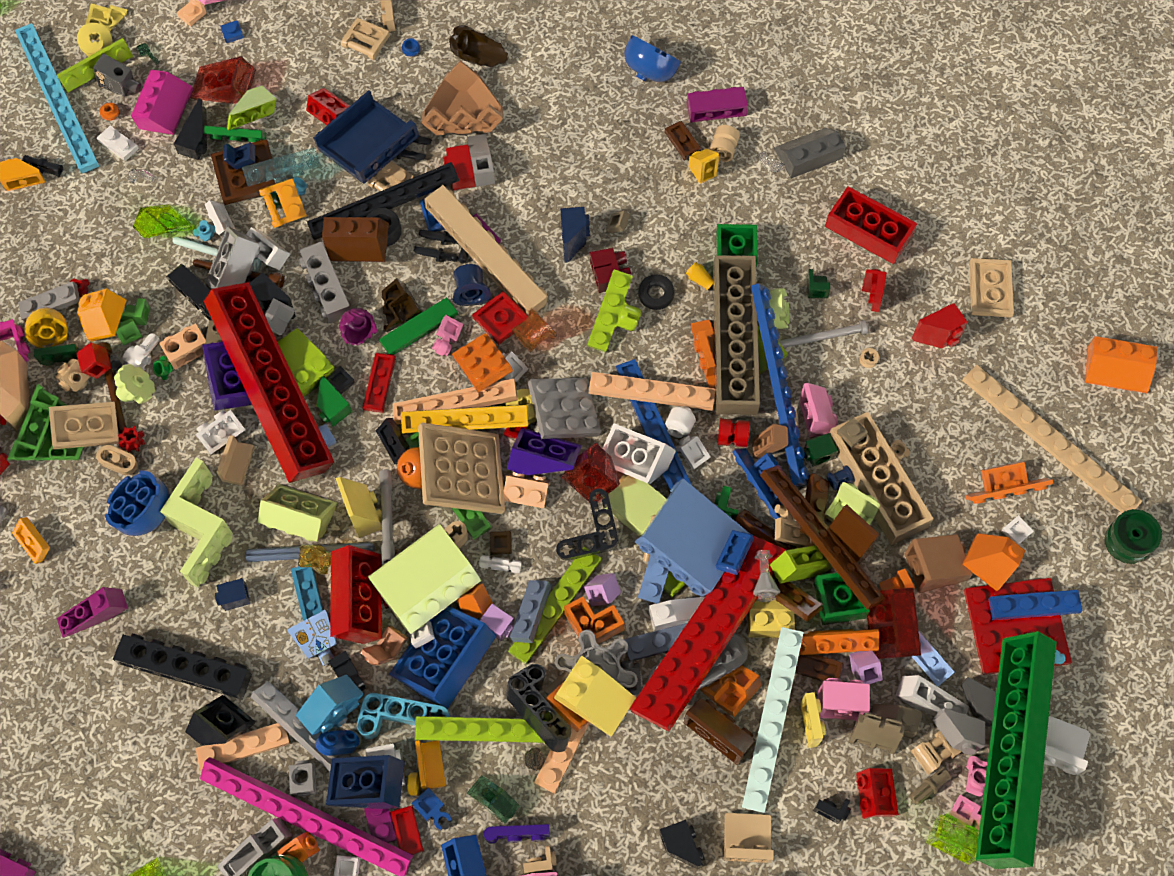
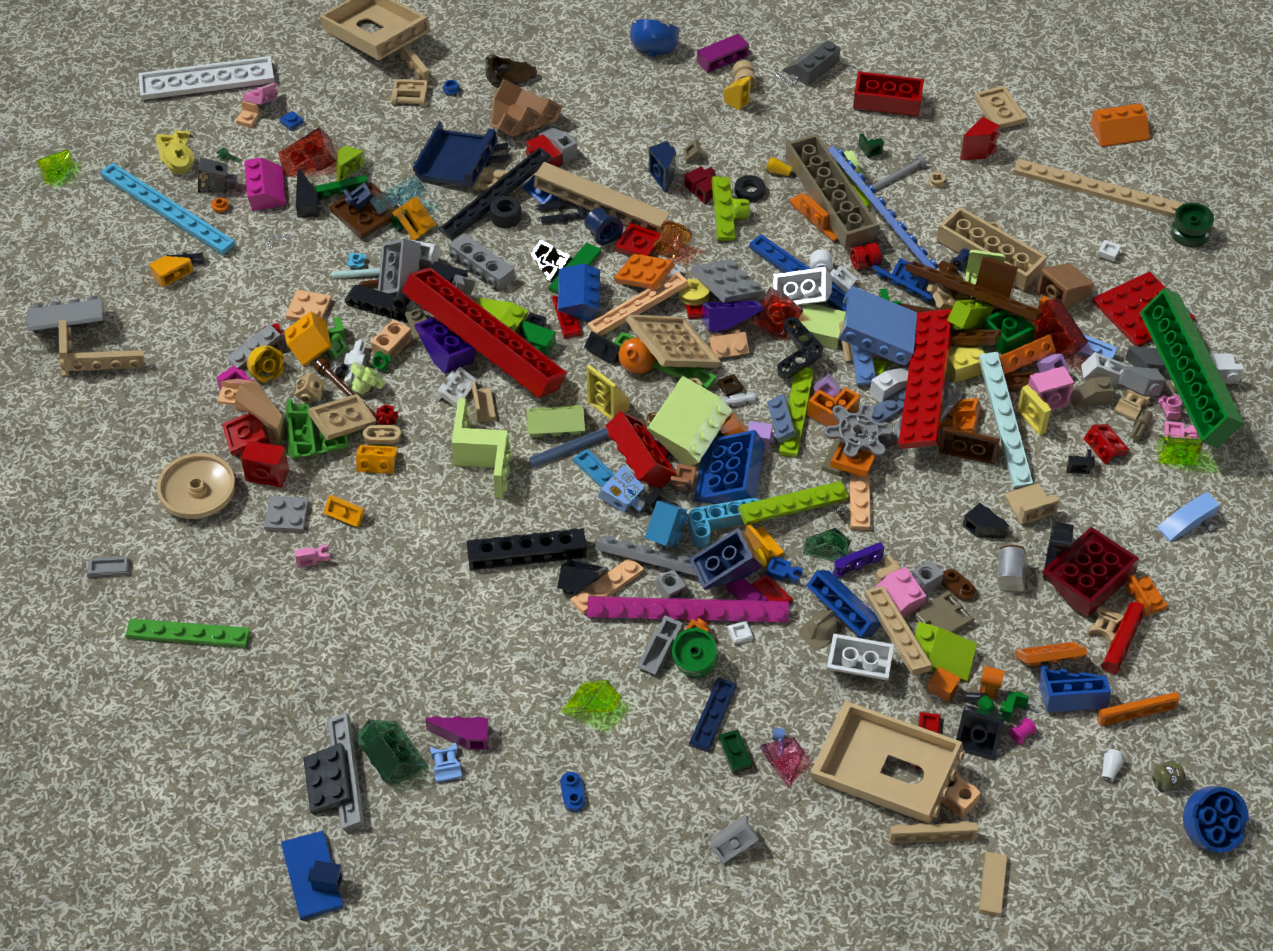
camera: 25 degrees left, 15 degrees down
dark green plate [34,344,80,366] -> none
lime plate [56,38,133,93] -> none
magenta slope [57,587,128,638] -> none
red brick [77,342,112,379] -> none
white plate [97,126,139,161] -> none
blue cylinder [105,470,170,536] -> none
clear neon green slope [133,204,195,239] -> none
white plate [205,200,236,237] -> none
dark blue brick [215,578,251,611] -> none
clear yellow bracket [298,545,331,574] -> none
red bracket [306,88,350,125] -> none
blue plate [315,730,360,756] -> none
reddish brown slope [322,217,389,262] -> none
magenta hair [339,308,378,346] -> none
light grey piece [379,469,395,564] -> none
yellow plate [401,405,529,433] -> none
white tile [409,621,435,648] -> none
bright pink plate [432,315,464,356] -> none
black beam [505,664,571,752] -> none
light yellow slope [554,656,636,737] -> none
light nougat plate [589,372,715,411] -> none
reddish brown plate [664,121,701,161] -> none
green brick [715,224,758,267] -> none
blue plate [716,530,754,575] -> none
medium nougat slope [752,424,788,458] -> none
piece [753,550,780,602] -> none
bright pink slope [799,383,838,438] -> none
dark green brick [804,433,838,467] -> none
dark tan plate [837,417,868,448] -> none
dark tan plate [849,712,905,755] -> none
red bracket [862,269,887,312] -> none
orange slope [962,533,1026,591] -> none
orange bracket [965,461,1054,504] -> none
blue plate [989,590,1083,620] -> none
none -> light nougat plate [285,289,332,321]
none -> light orange bracket [356,445,398,474]
none -> blue slope [557,264,600,321]

